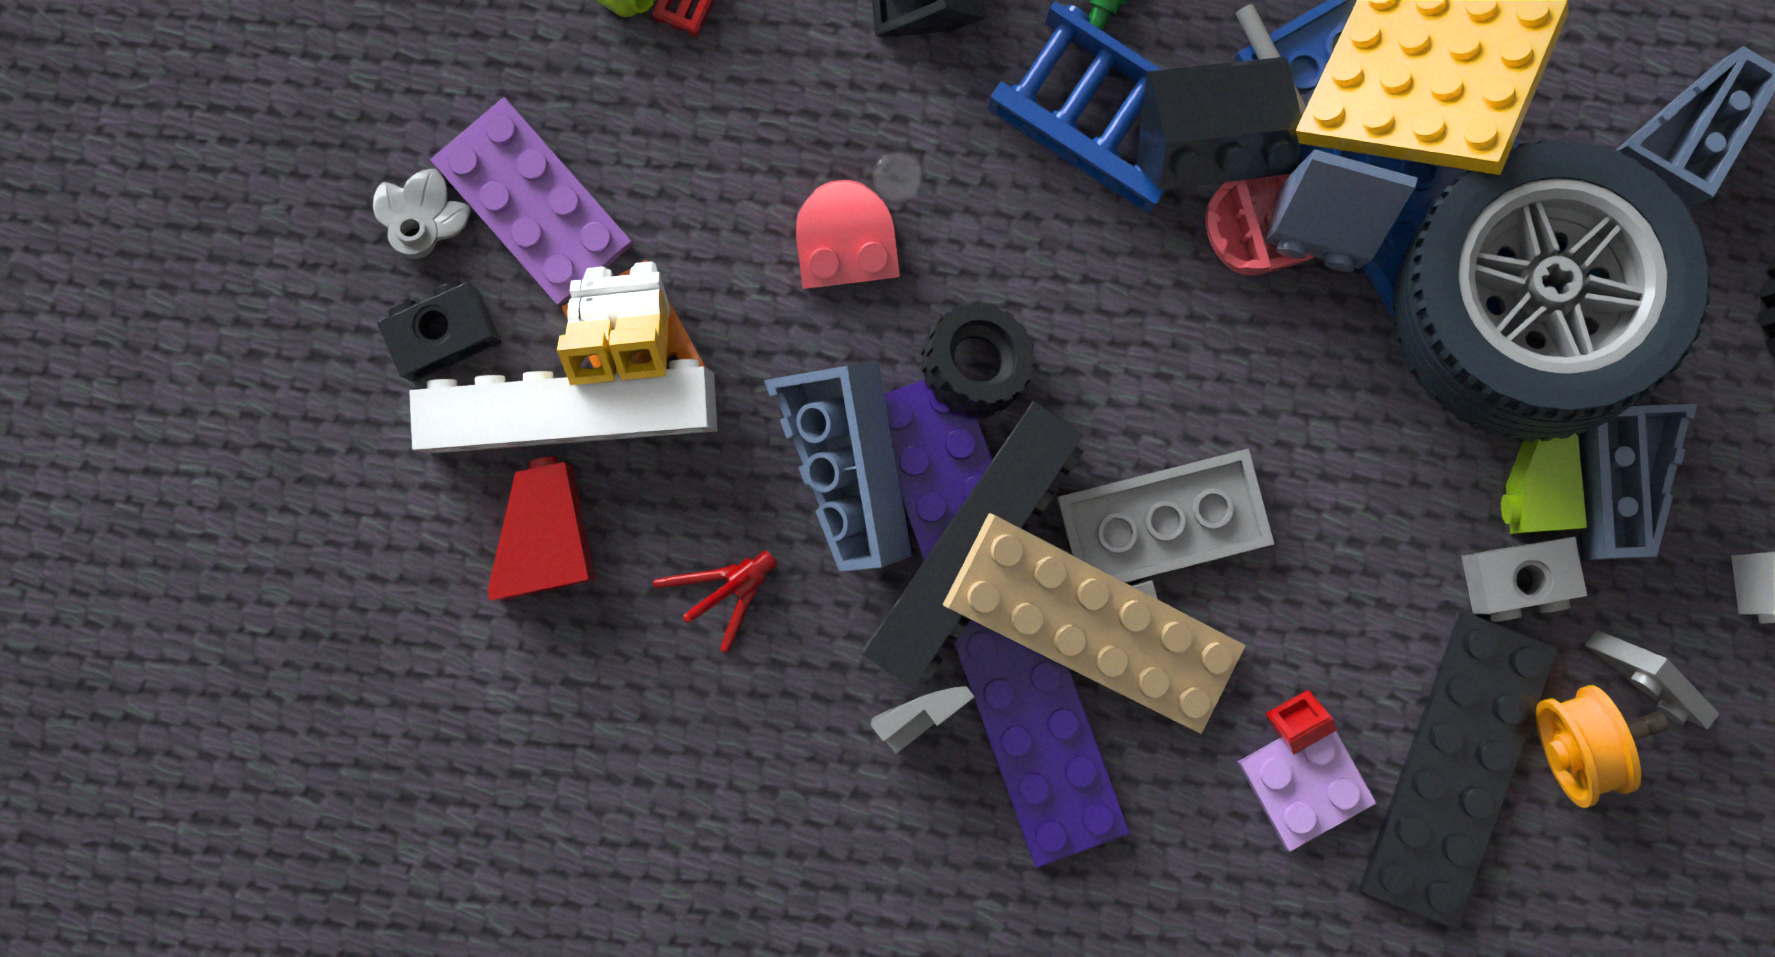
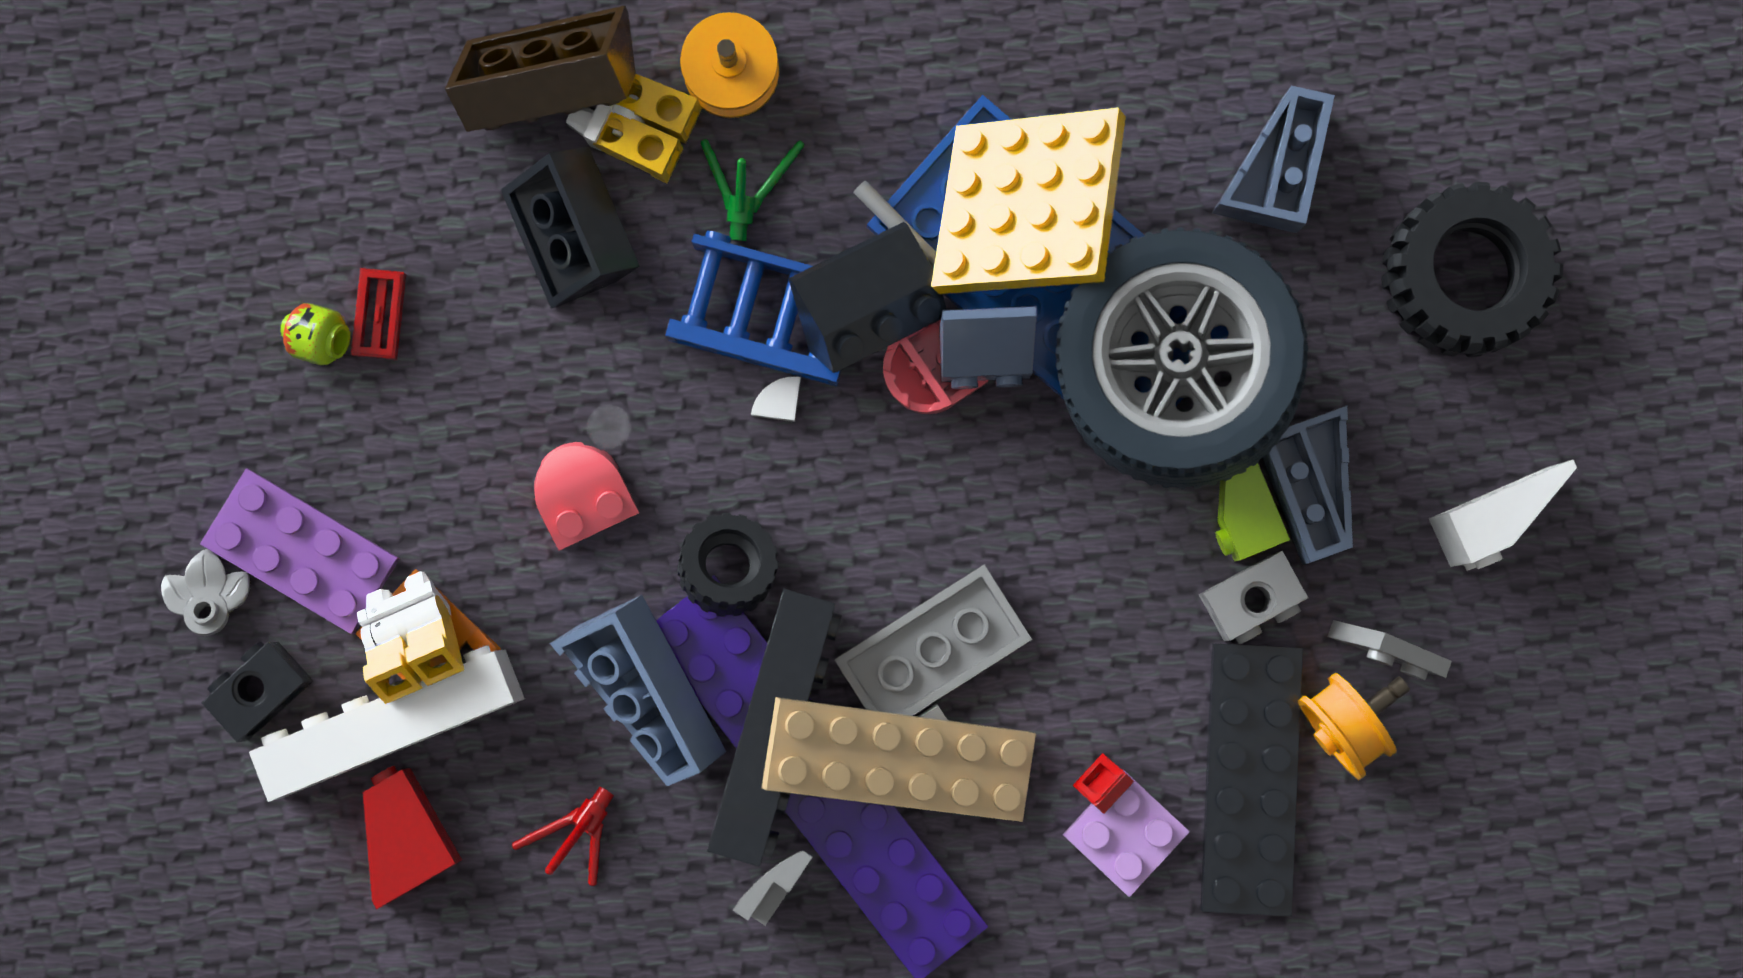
camera: 15 degrees left, 0 degrees up
none -> white tile [751,377,801,422]

